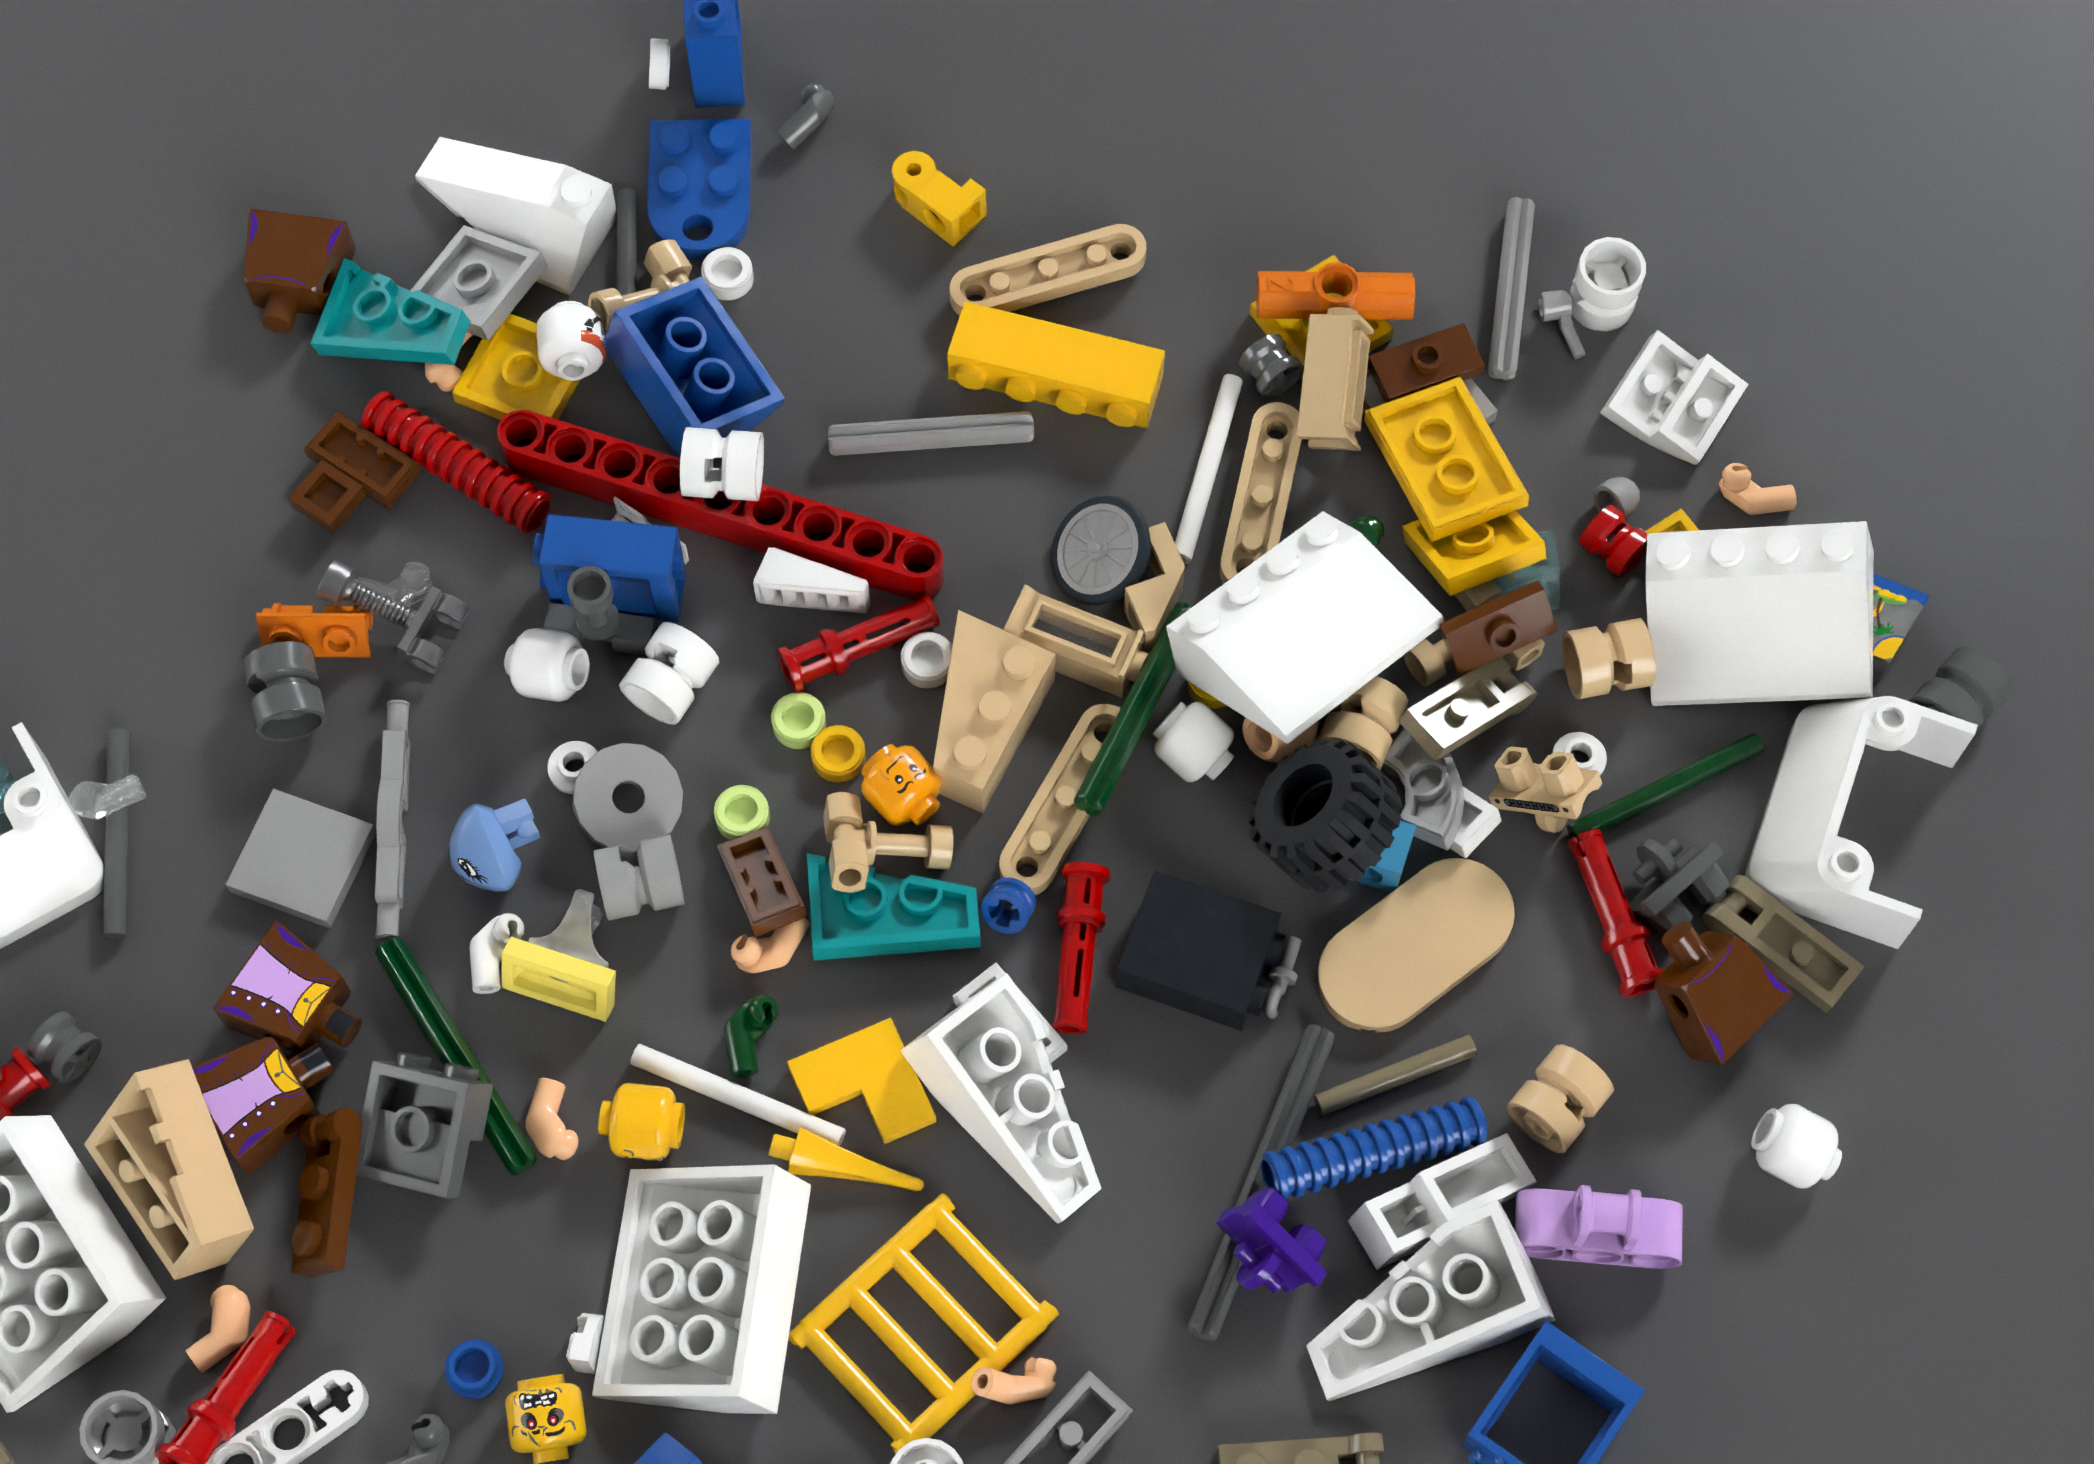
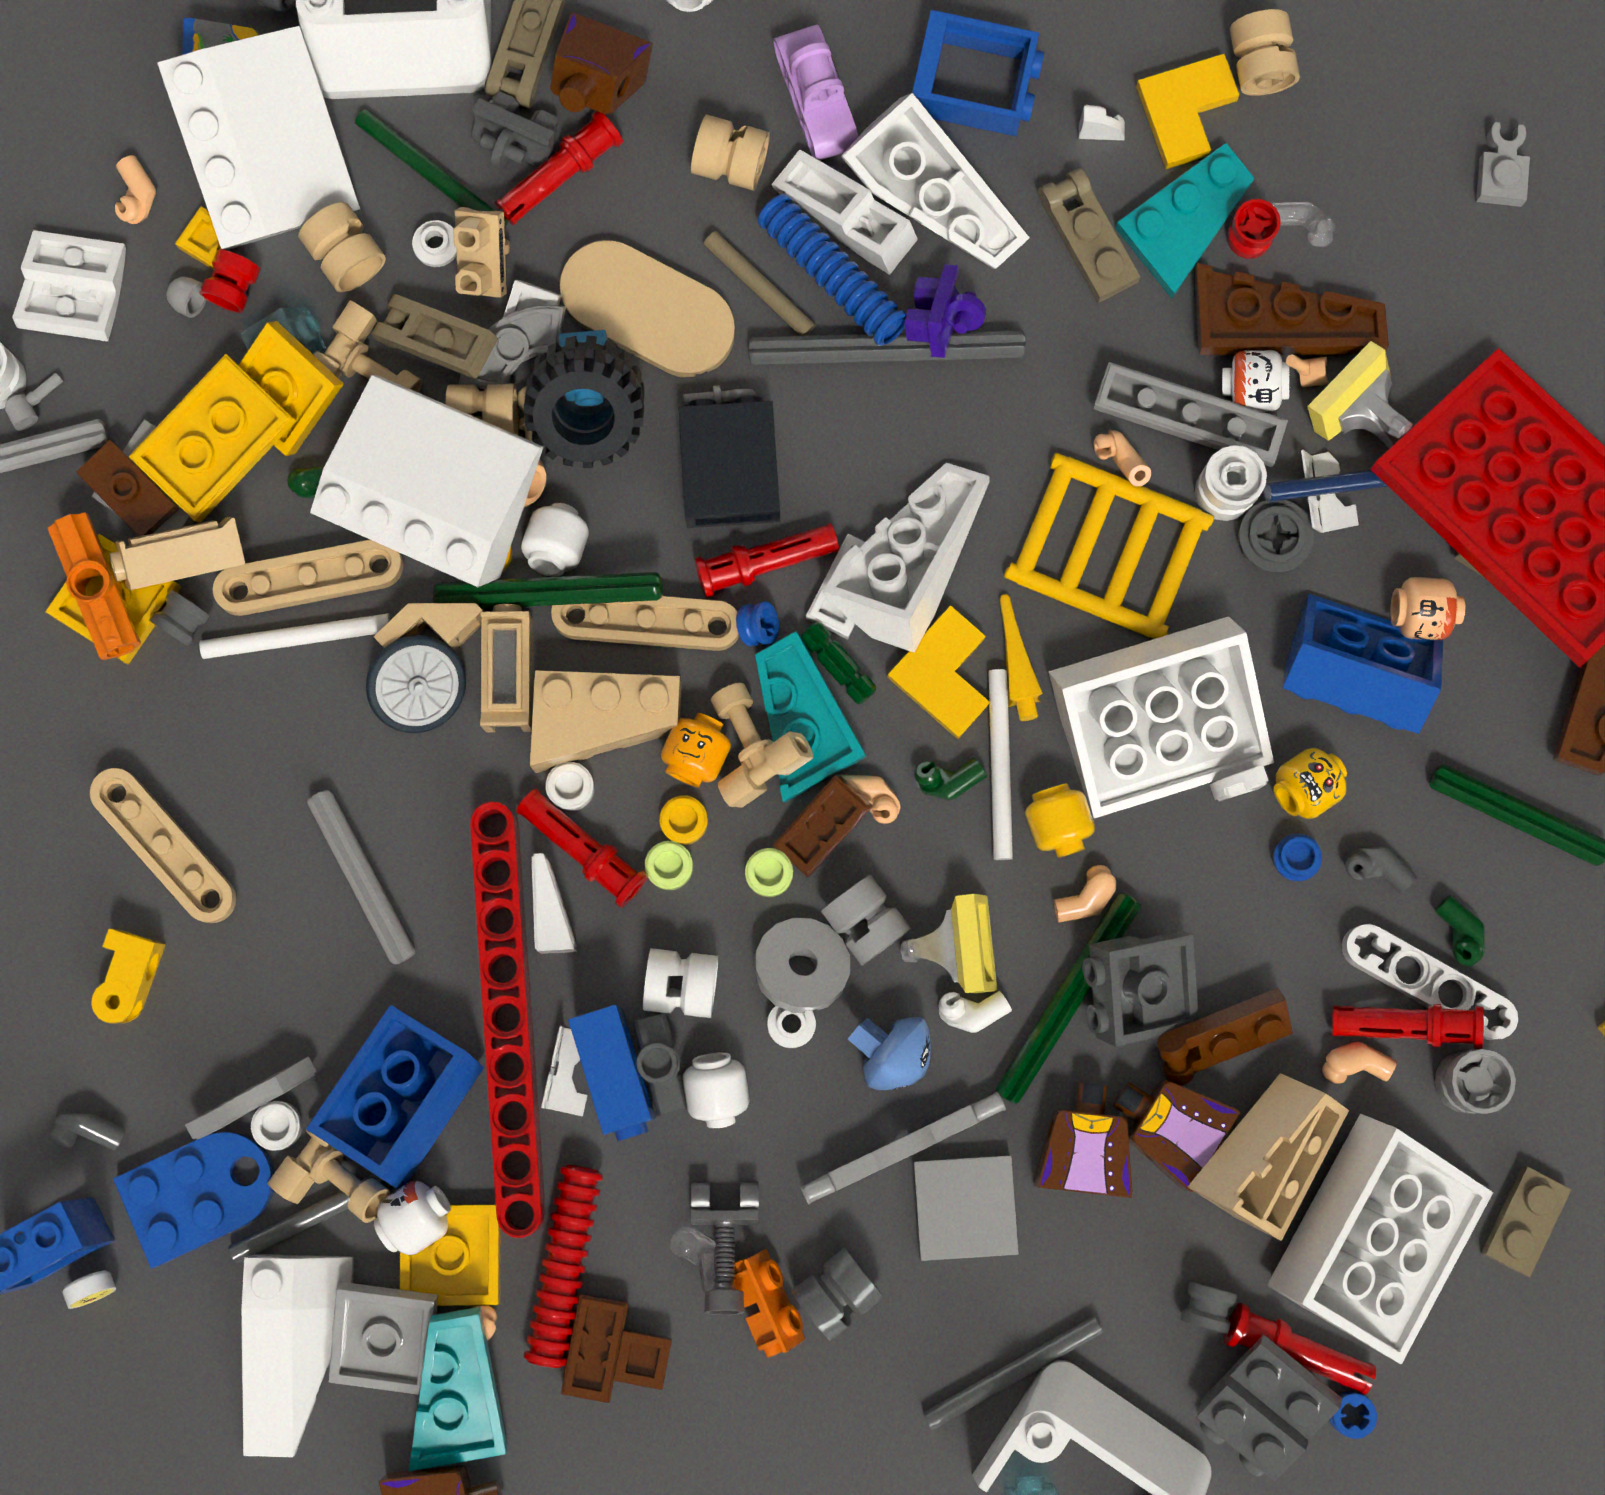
camera: 115 degrees left, 15 degrees up
clear arm [69,773,147,820] -> none
white wheel [680,427,764,501] -> none
yellow brick [947,301,1165,428] -> none
reddish brown plate [1439,580,1557,675] -> none
none -> light grey tile [185,1056,316,1140]
none -> dark green axle [801,622,876,705]

